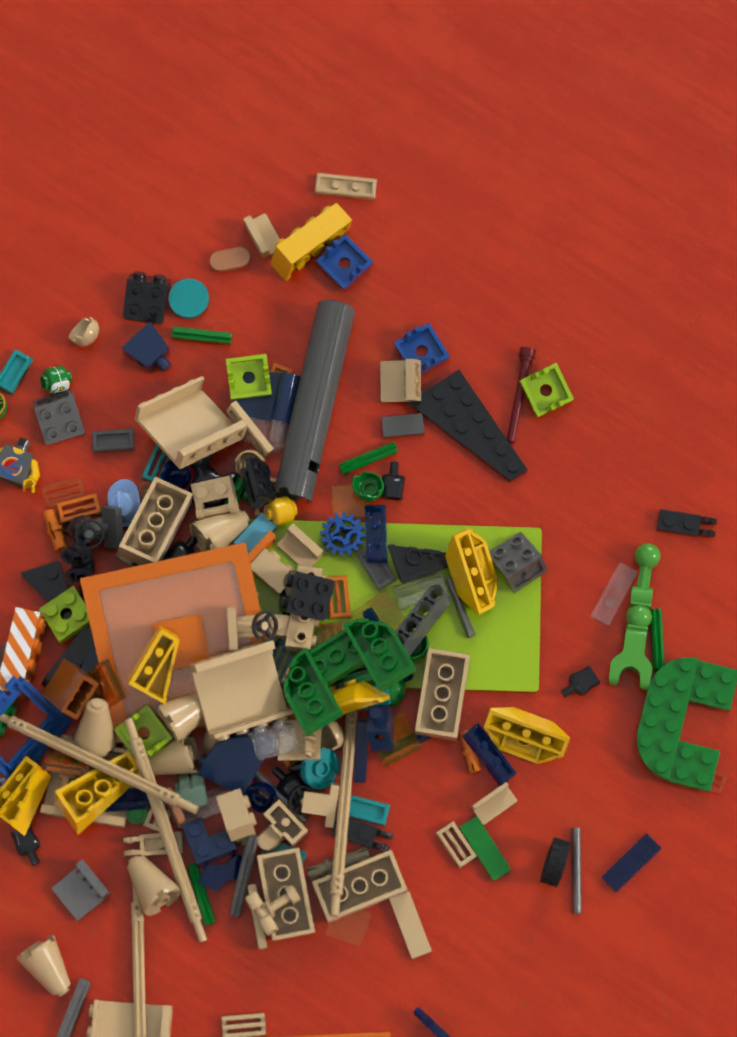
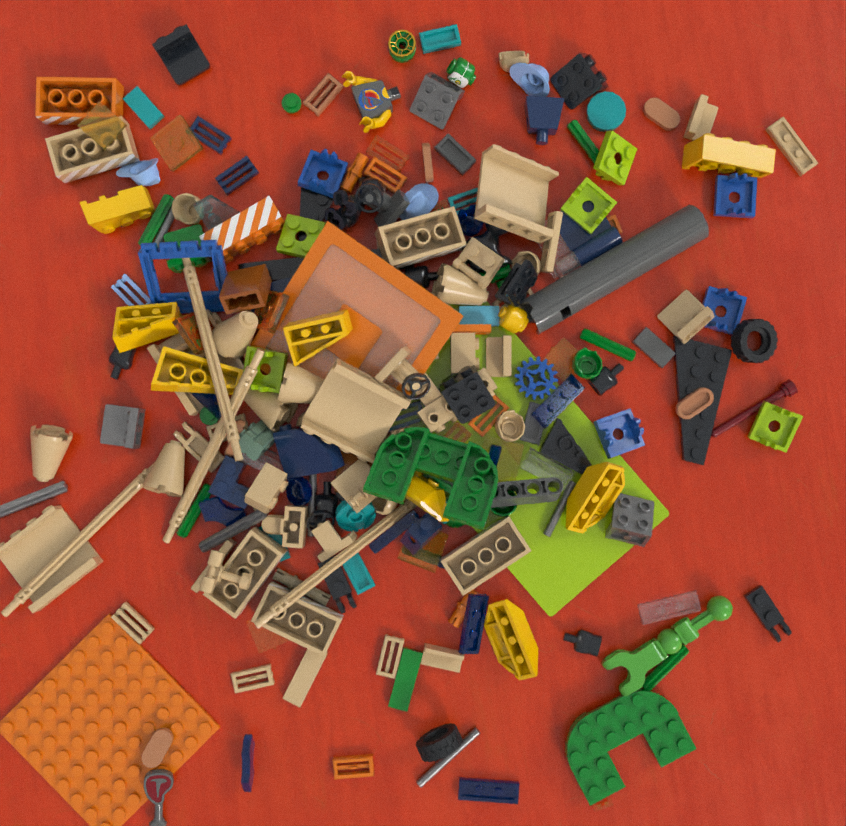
camera: 50 degrees right, 10 degrees up
clear bracket [248,720,299,760] -> none
none -> tan tile [231,664,275,693]
none -> blue piece [298,149,348,198]
none -> orange tile [333,754,375,780]
none -> nougat tile [422,142,434,183]
none -> tan hair [495,410,525,442]
none -> light blue piece [509,63,550,97]
none -> lime piece [593,131,637,185]
none -> piece [593,408,645,459]
none -> nougat tile [675,387,714,419]
none -> black tyre [731,319,778,363]

